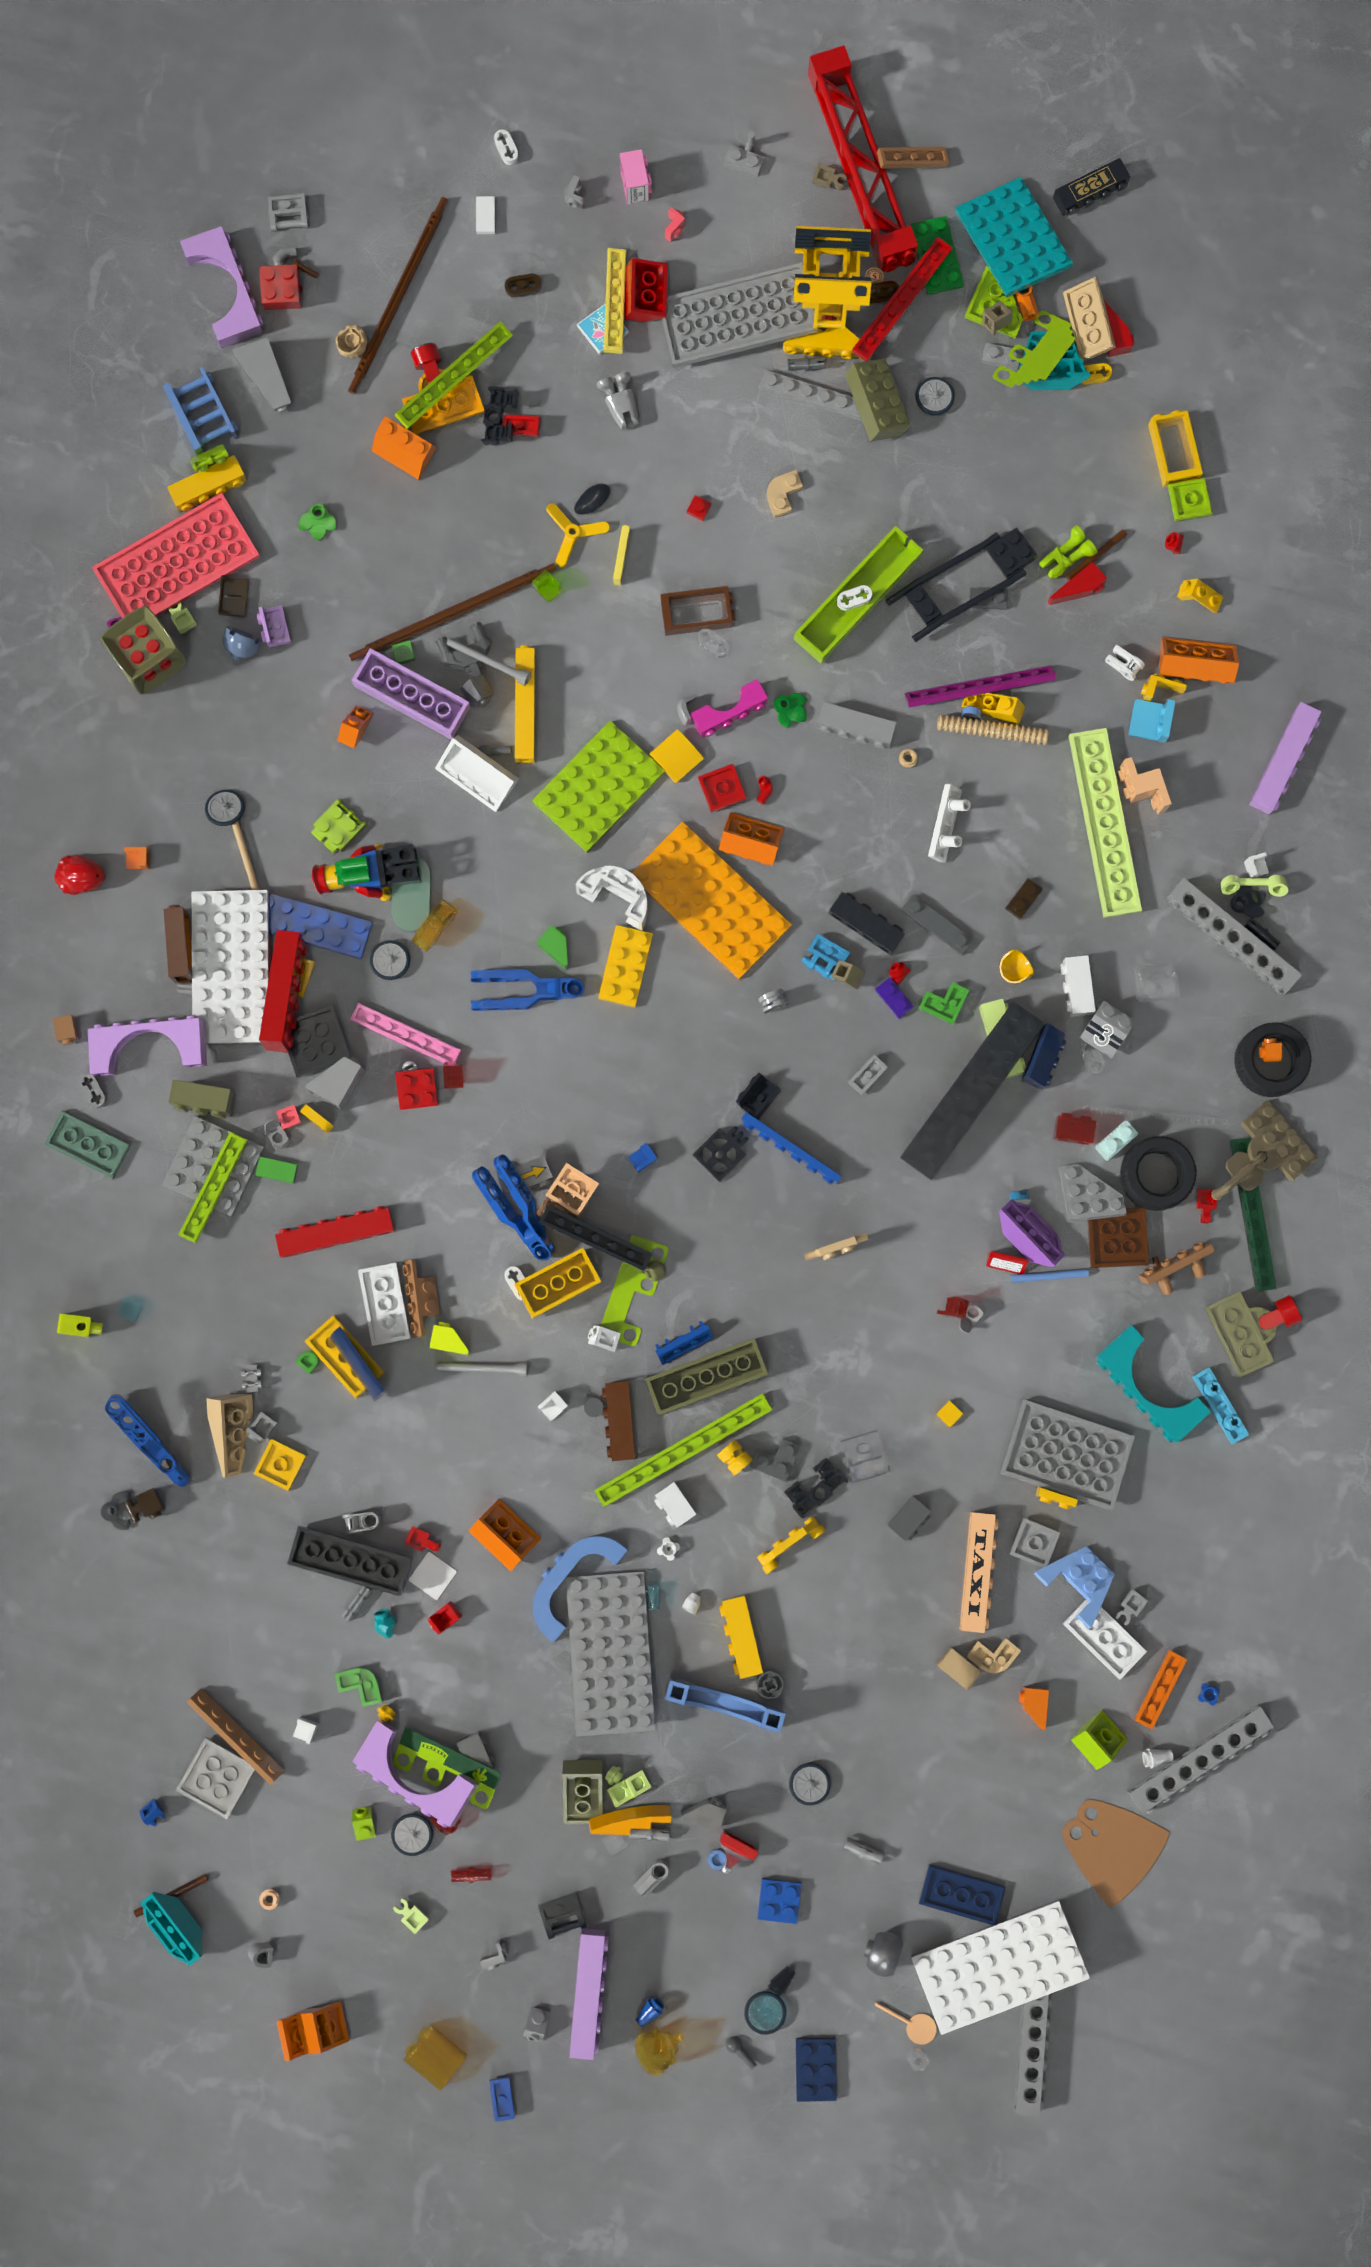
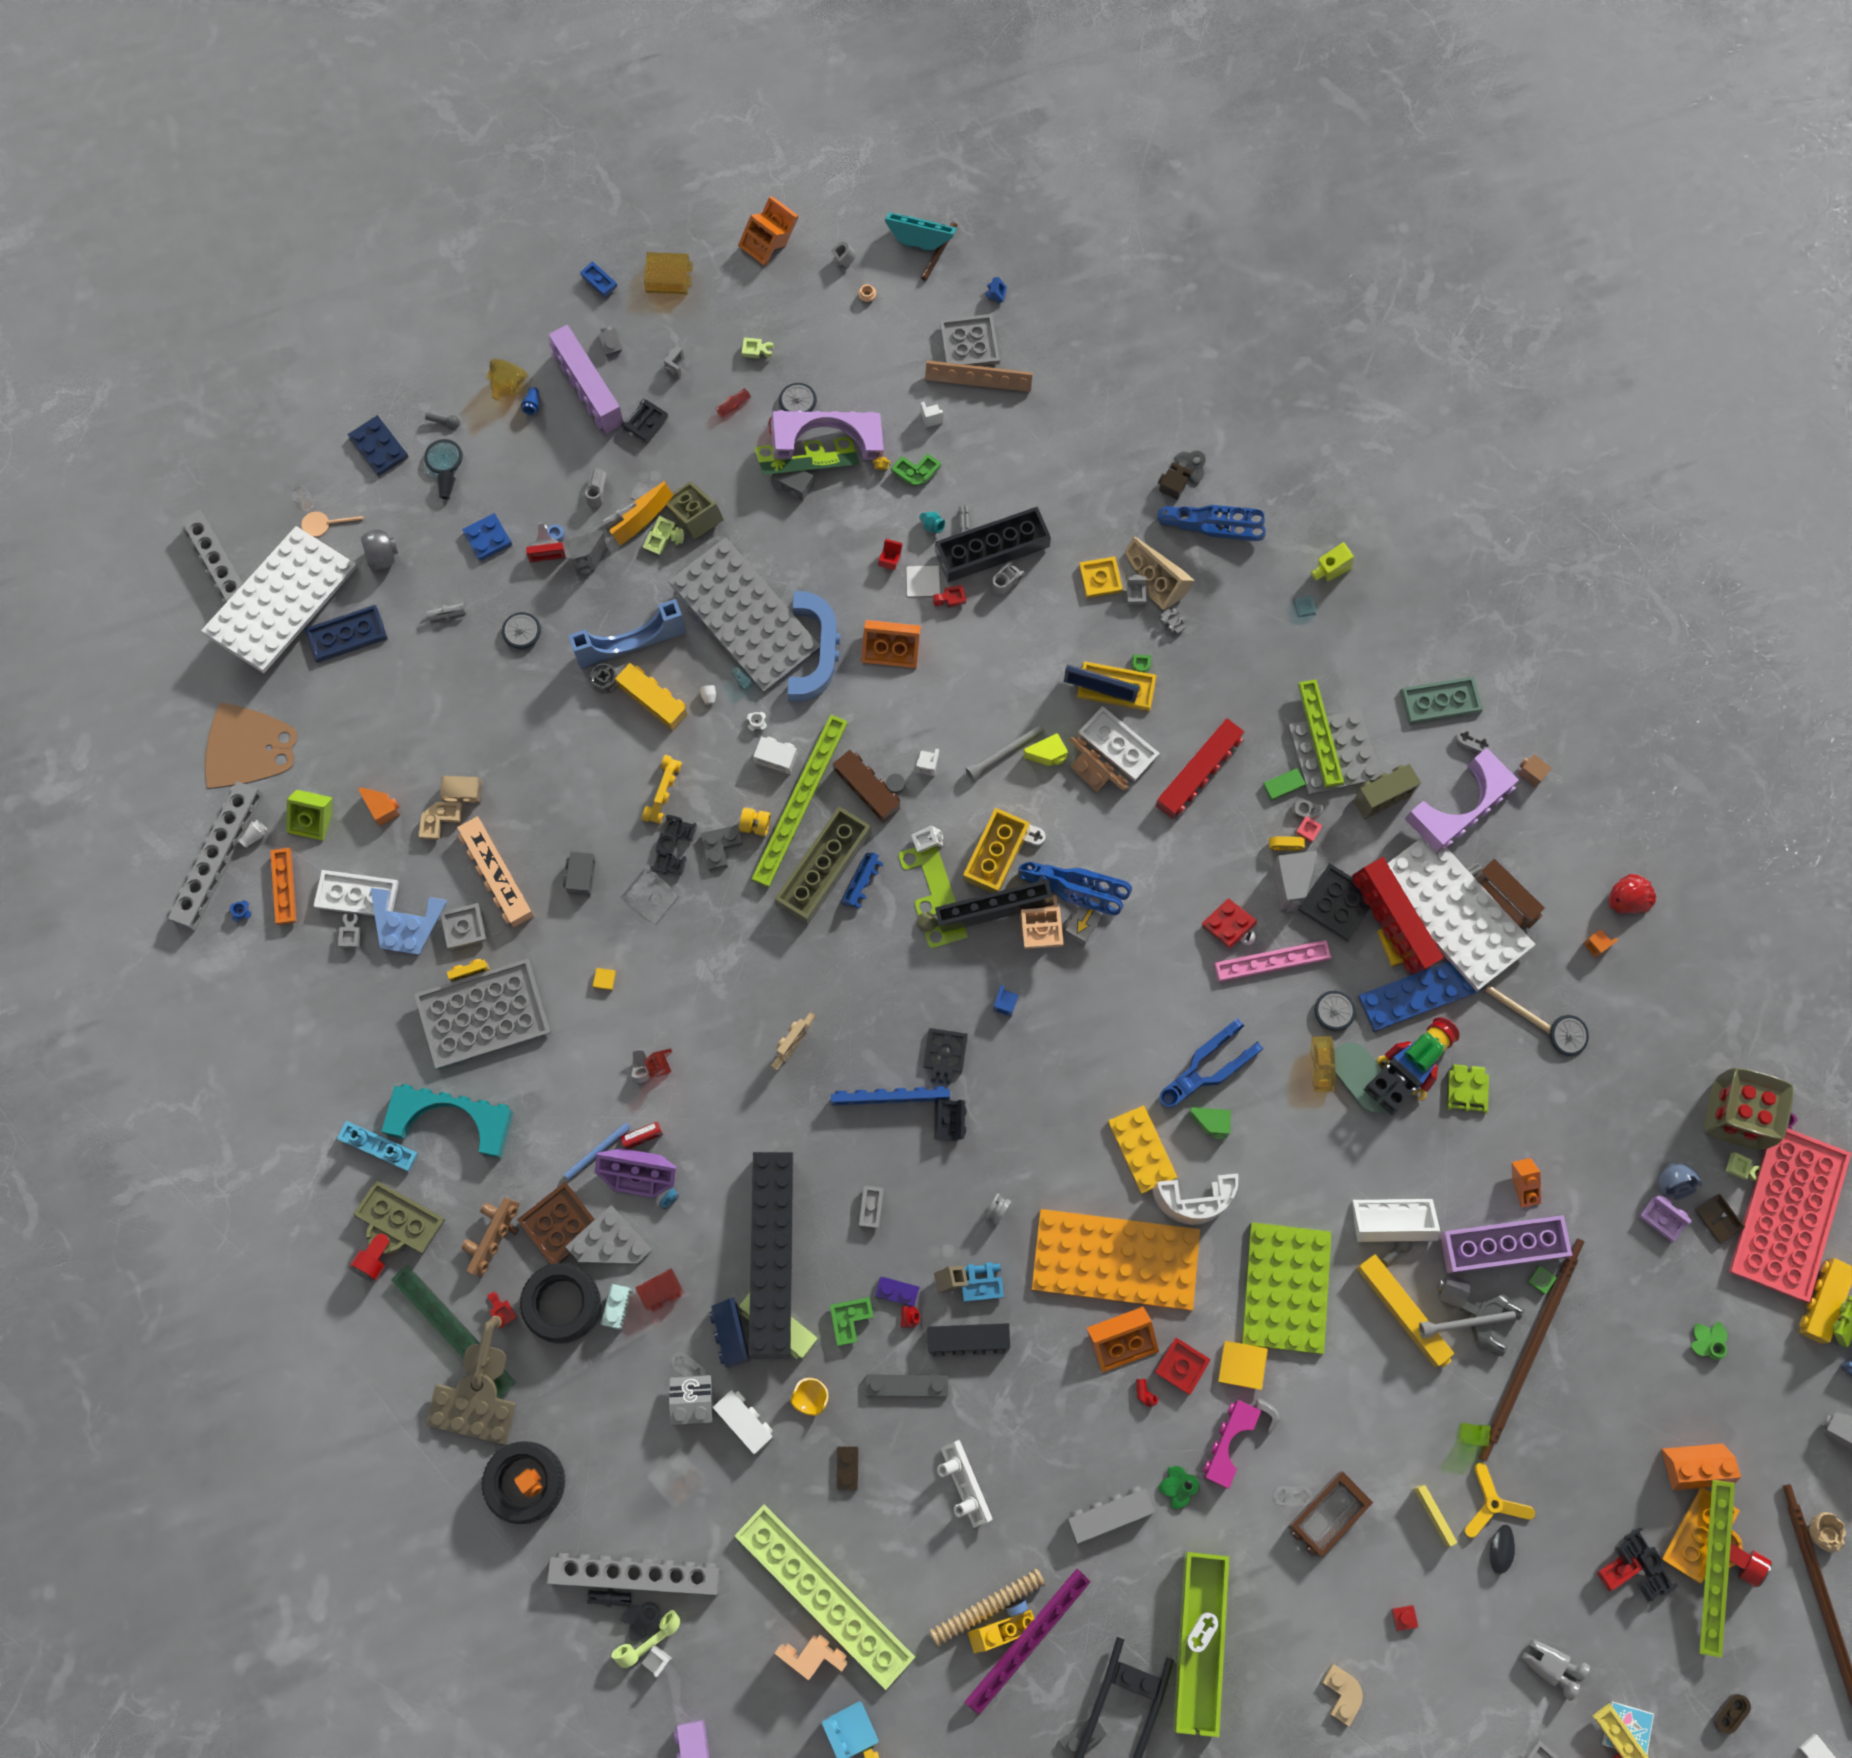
camera: 145 degrees right, 10 degrees down
lime bracket [352,1806,376,1841] -> none
clear red panel [443,1062,464,1089] -> none
tan plate [899,749,918,768] -> none

